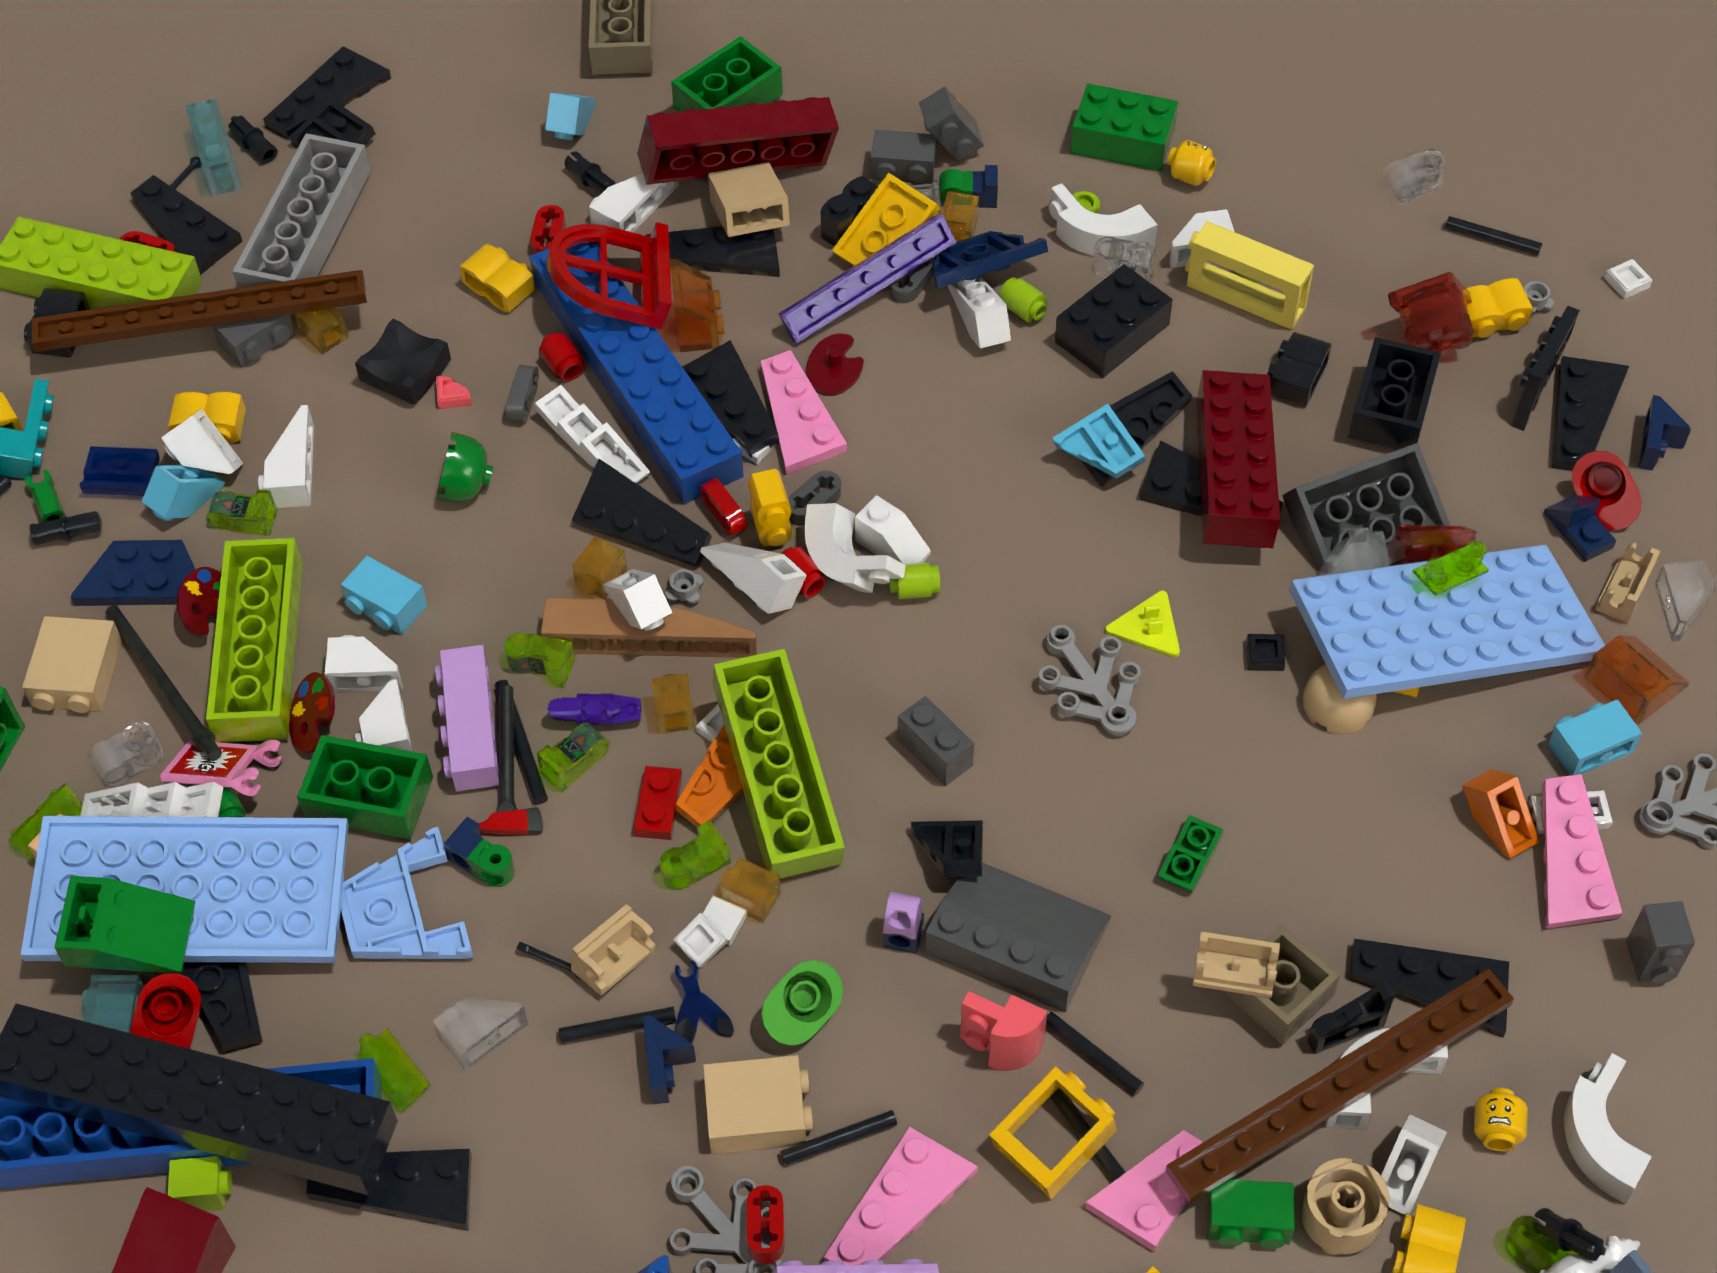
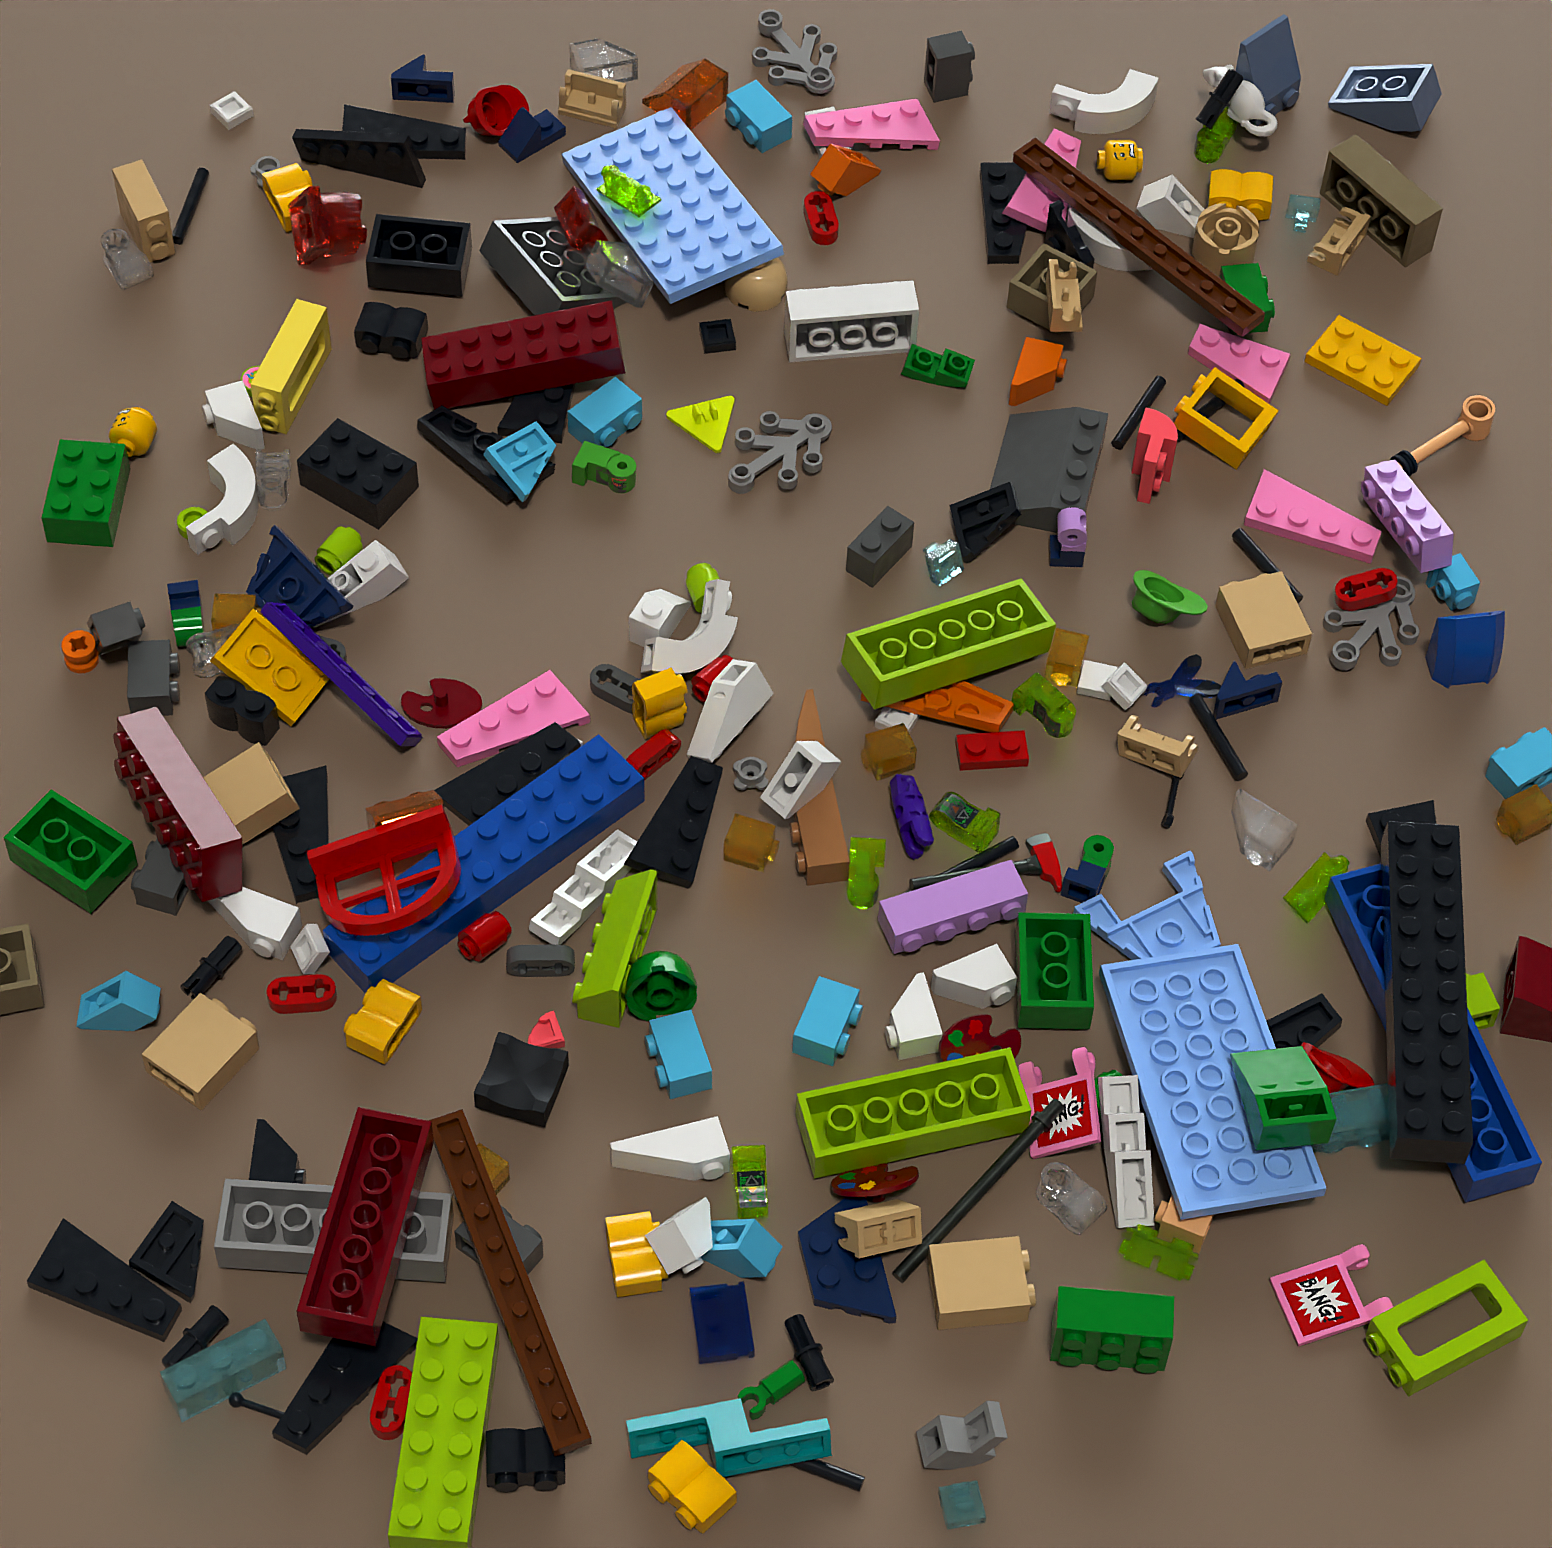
camera: 105 degrees left, 0 degrees up
none -> tan brick [112,159,175,263]
none -> tan brick [142,993,259,1111]
none -> black slope [249,1119,306,1184]
none -> dark red brick [296,1107,434,1346]
none -> medium azure brick [567,377,642,447]
none -> bright green leg [572,440,636,493]
none -> lime slope [572,869,658,1028]
none -> medium azure brick [644,1010,712,1099]
none -> white brick [784,281,919,363]
none -> red beam [804,191,839,245]
none -> tan hinge [835,1199,922,1258]
none -> clear light blue tile [923,539,964,586]
none -> bright pink wing [1002,128,1081,233]
none -> orange slope [1009,337,1067,406]

